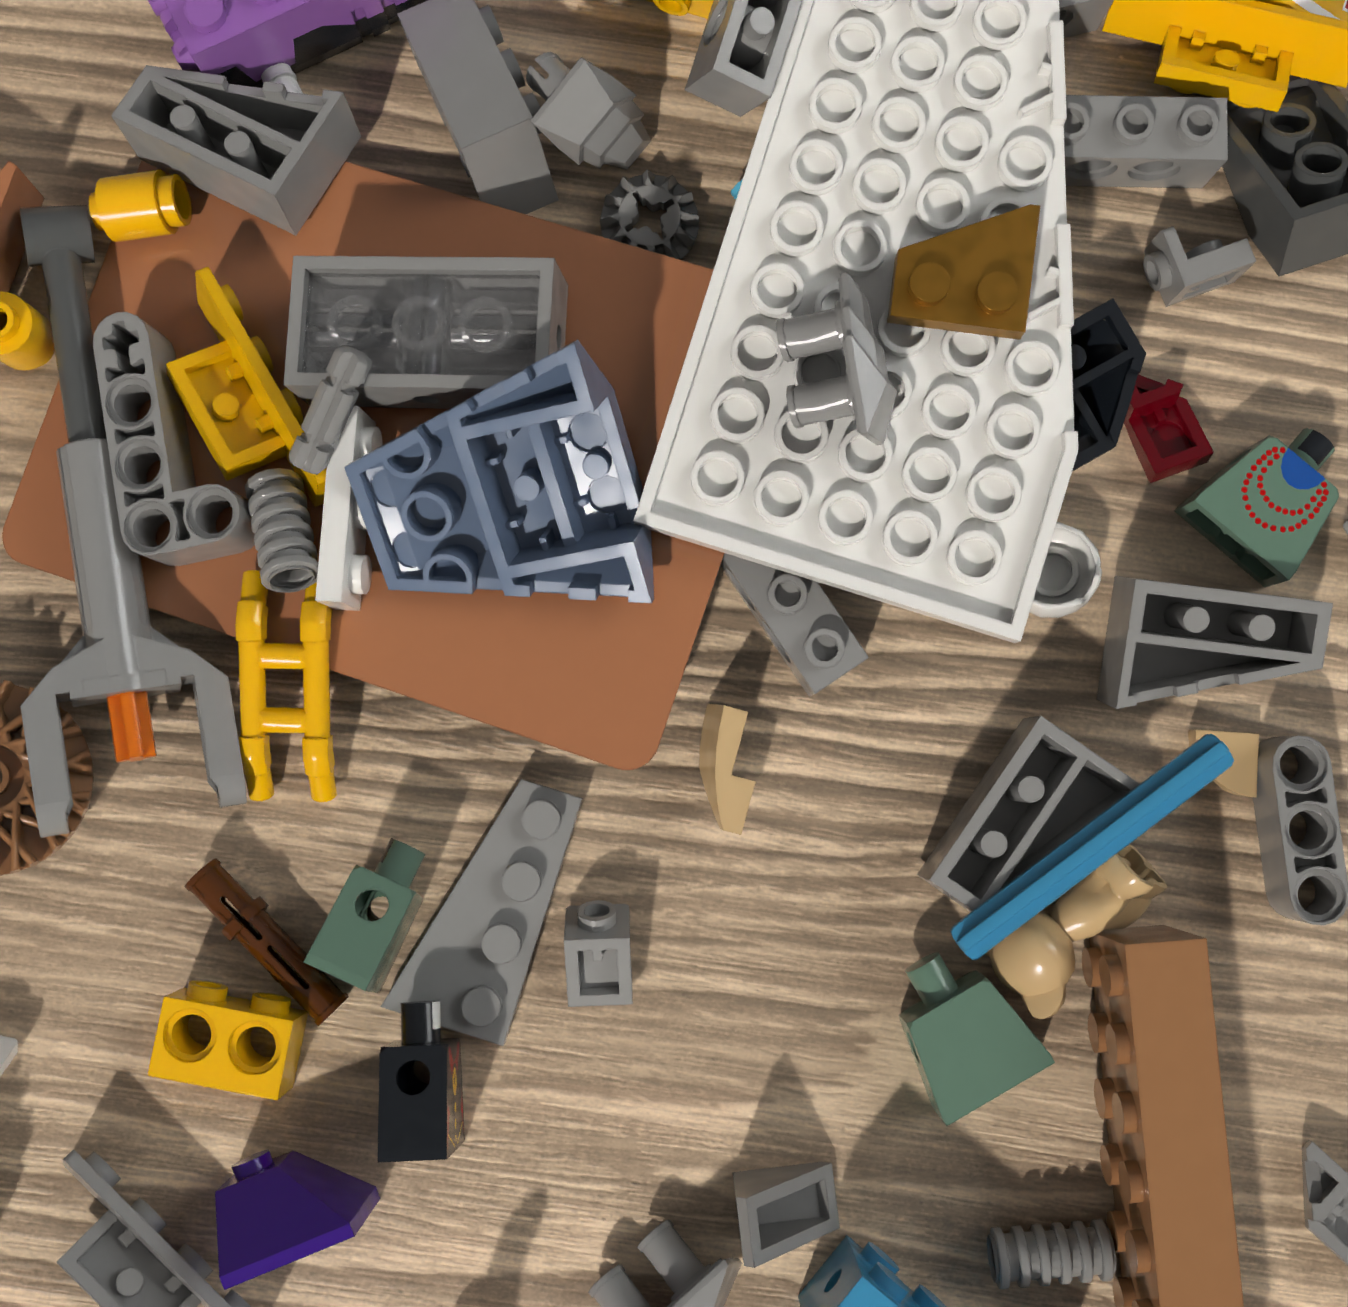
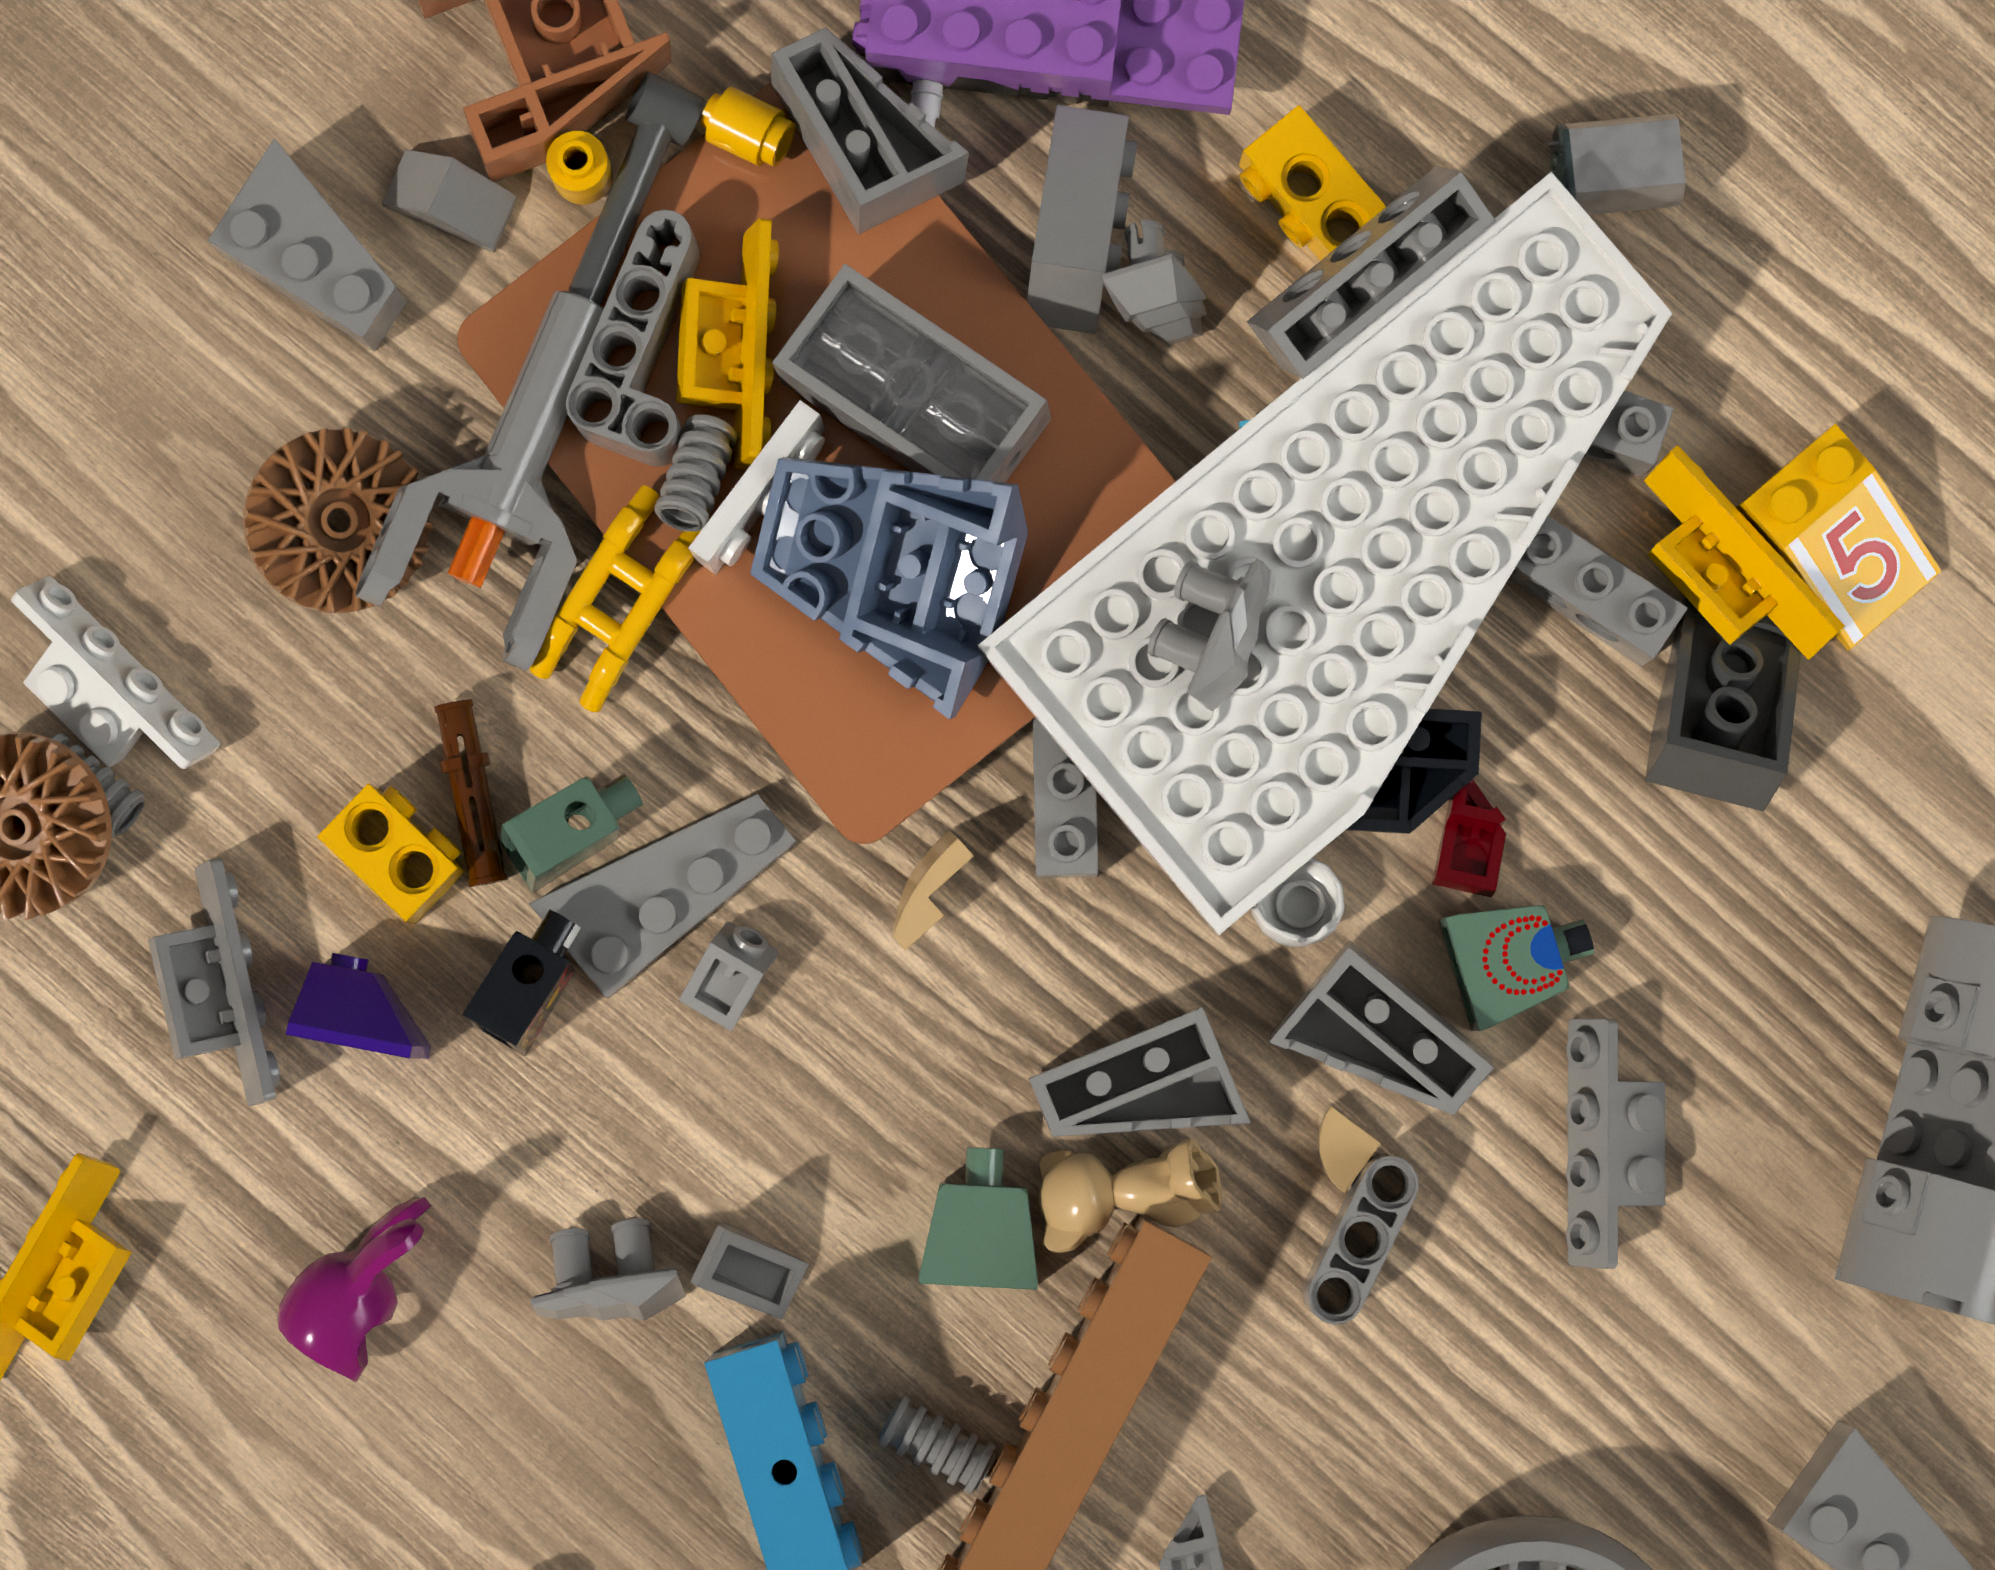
camera: 30 degrees right, 0 degrees up
light grey axle [289,345,372,475] -> none
light grey gear [600,169,699,260] -> none
pearl gold wing [887,204,1040,340] -> none
dark azure axle [950,734,1234,960] -> none
light grey bracket [1143,226,1256,307] -> none

